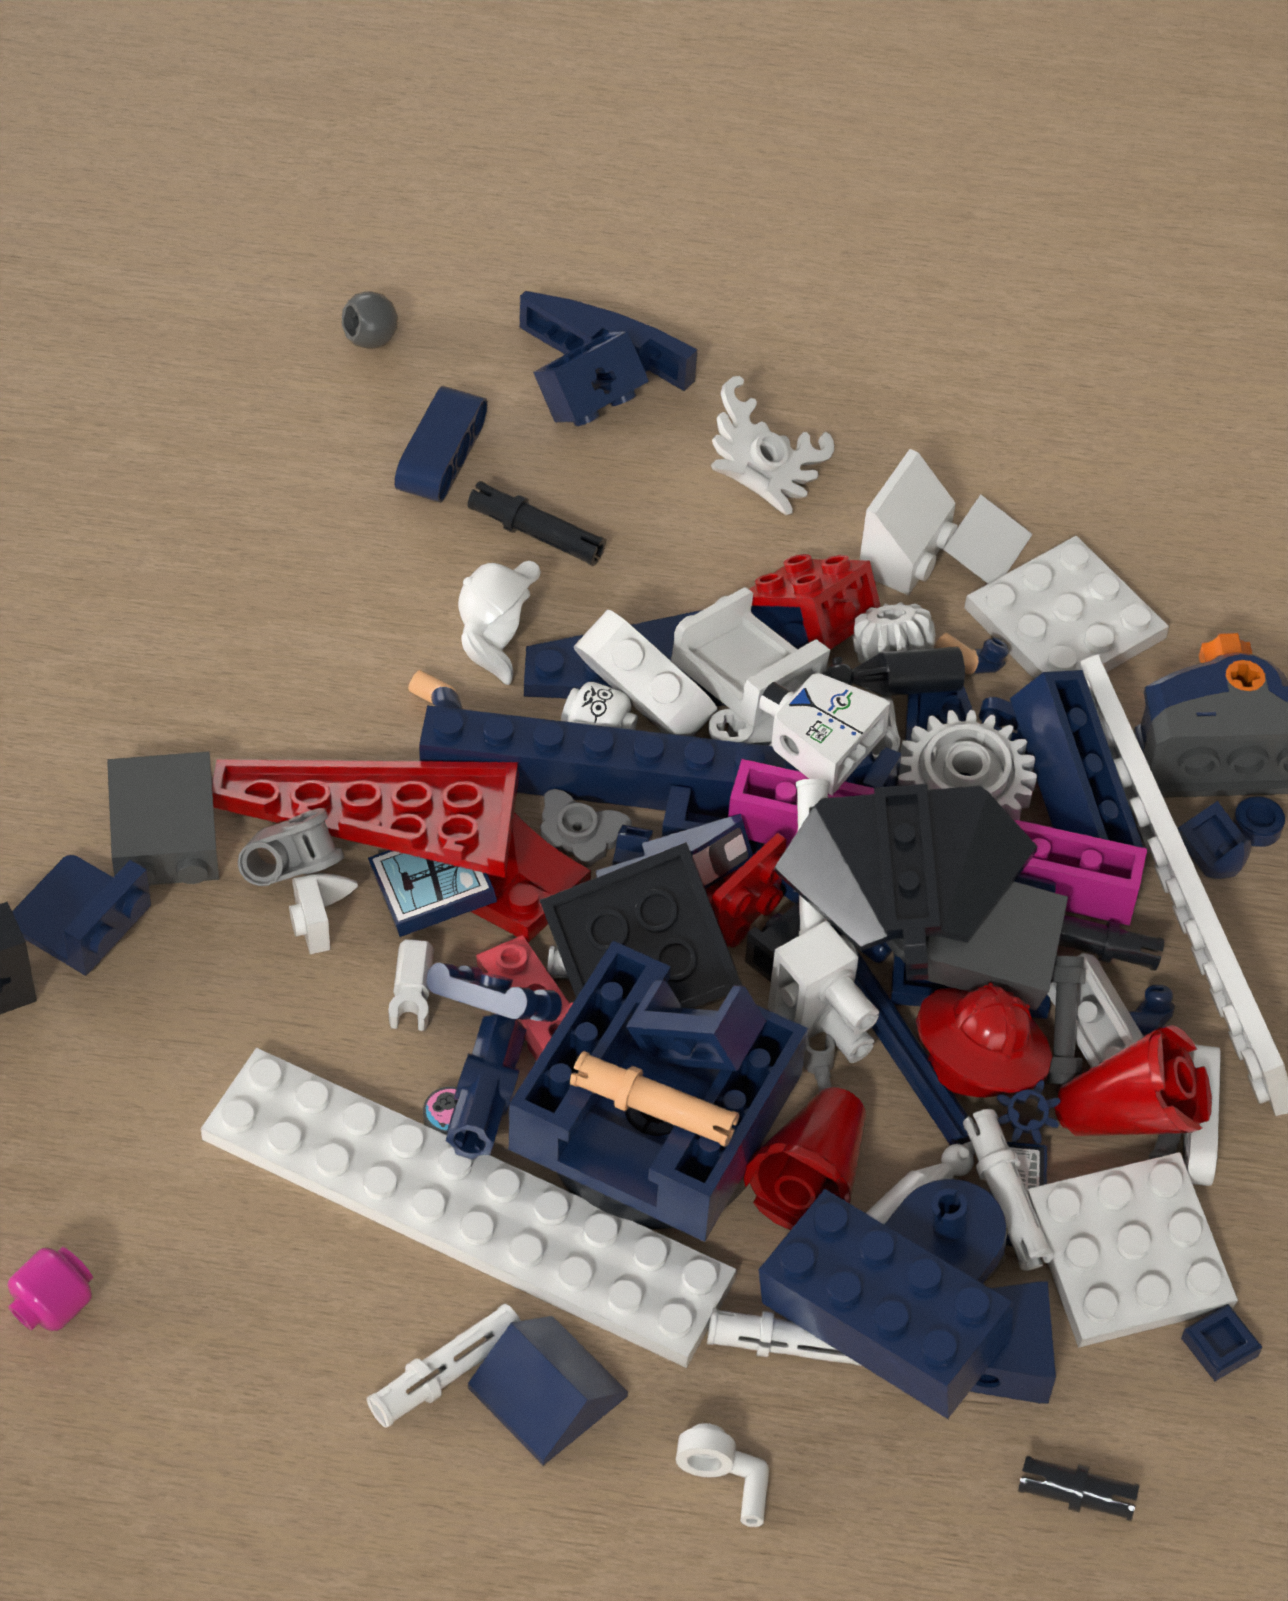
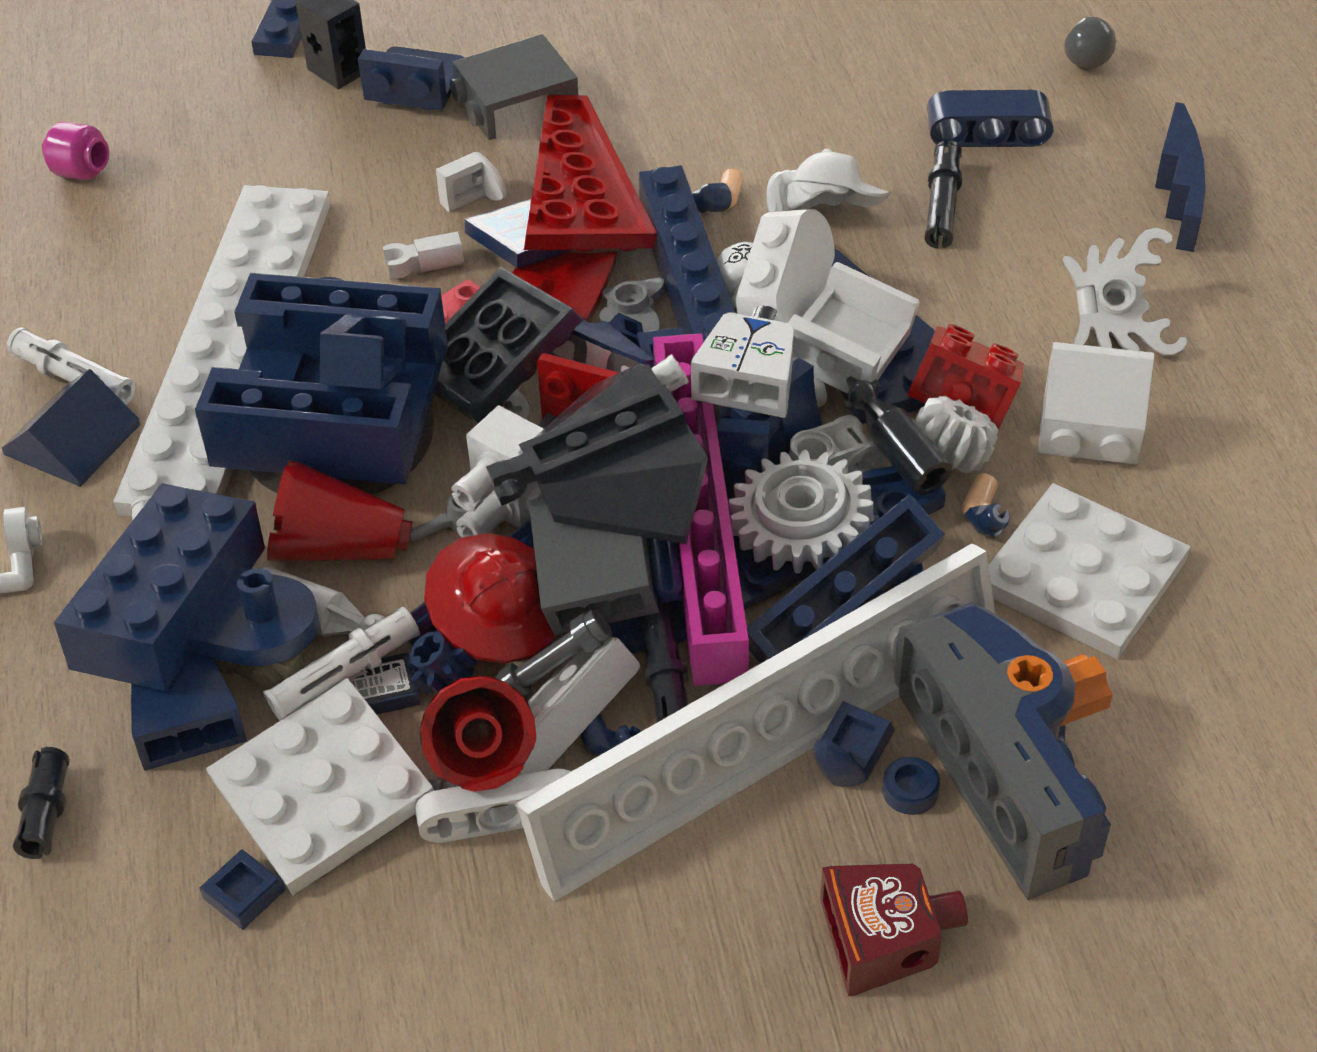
camera: 75 degrees right, 5 degrees down
light grey piece [238,808,344,886] -> none
plate [427,963,562,1022] -> none
dark blue brick [533,331,649,426] -> none
light nougat pin [570,1051,739,1147] -> none
white sticker [943,495,1032,584] -> none

